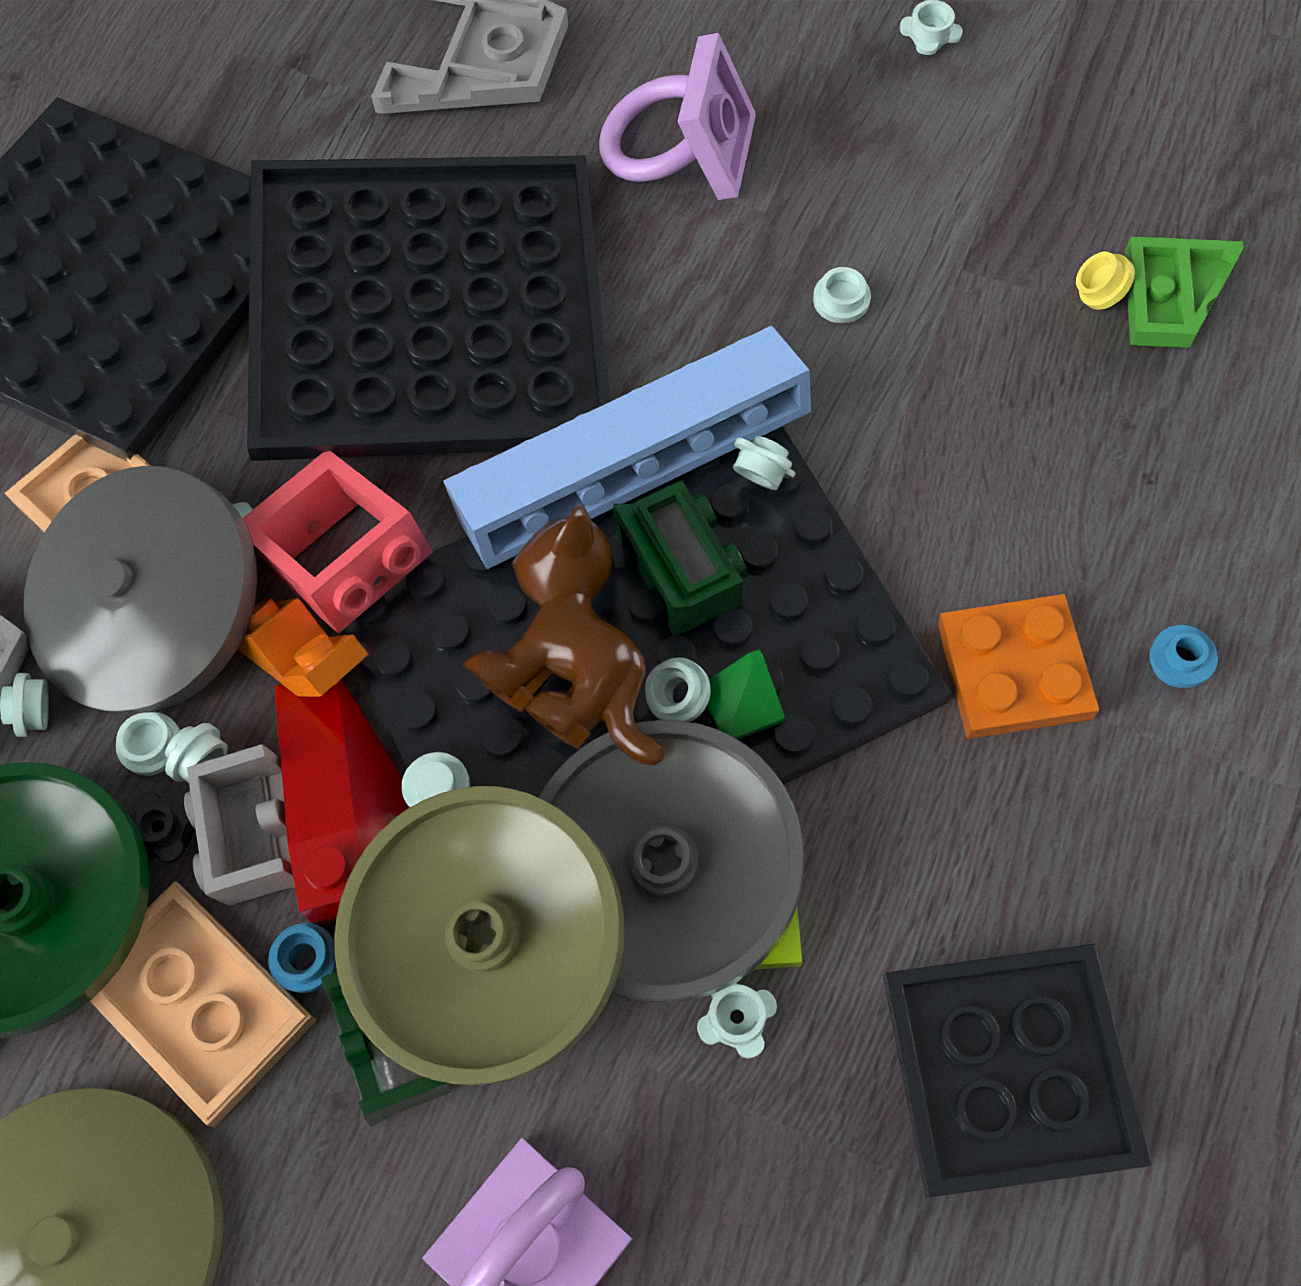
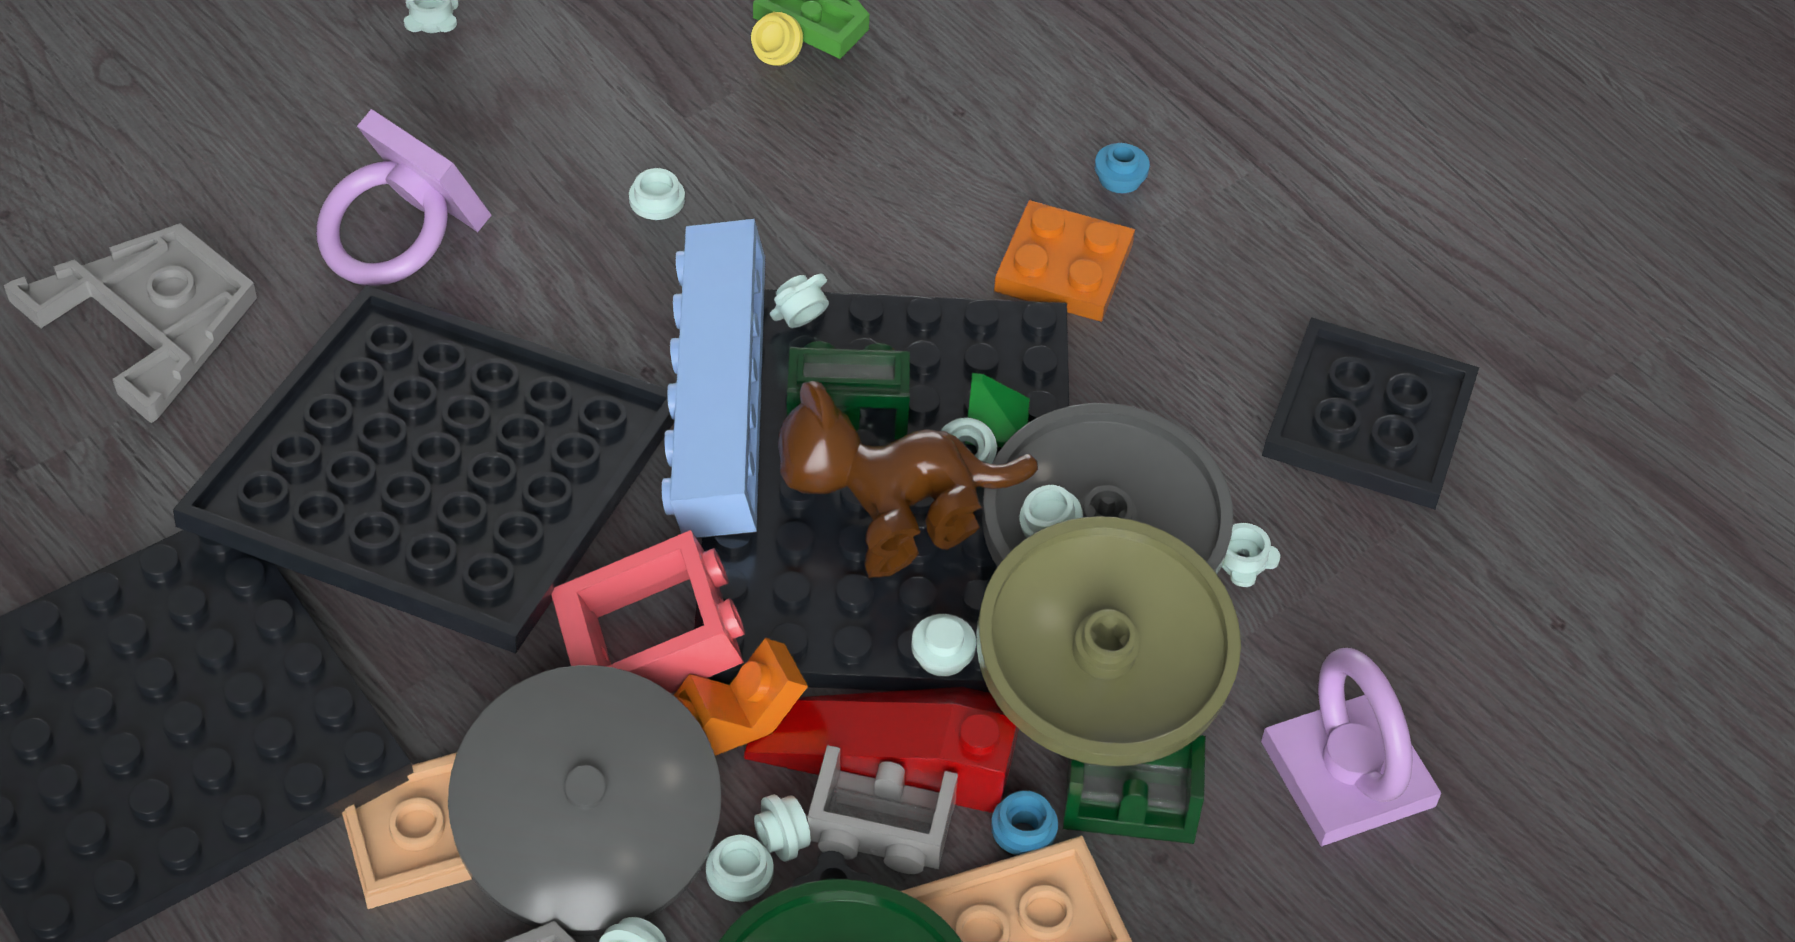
camera: 70 degrees left, 15 degrees down
none -> light aqua plate [1019,485,1083,538]

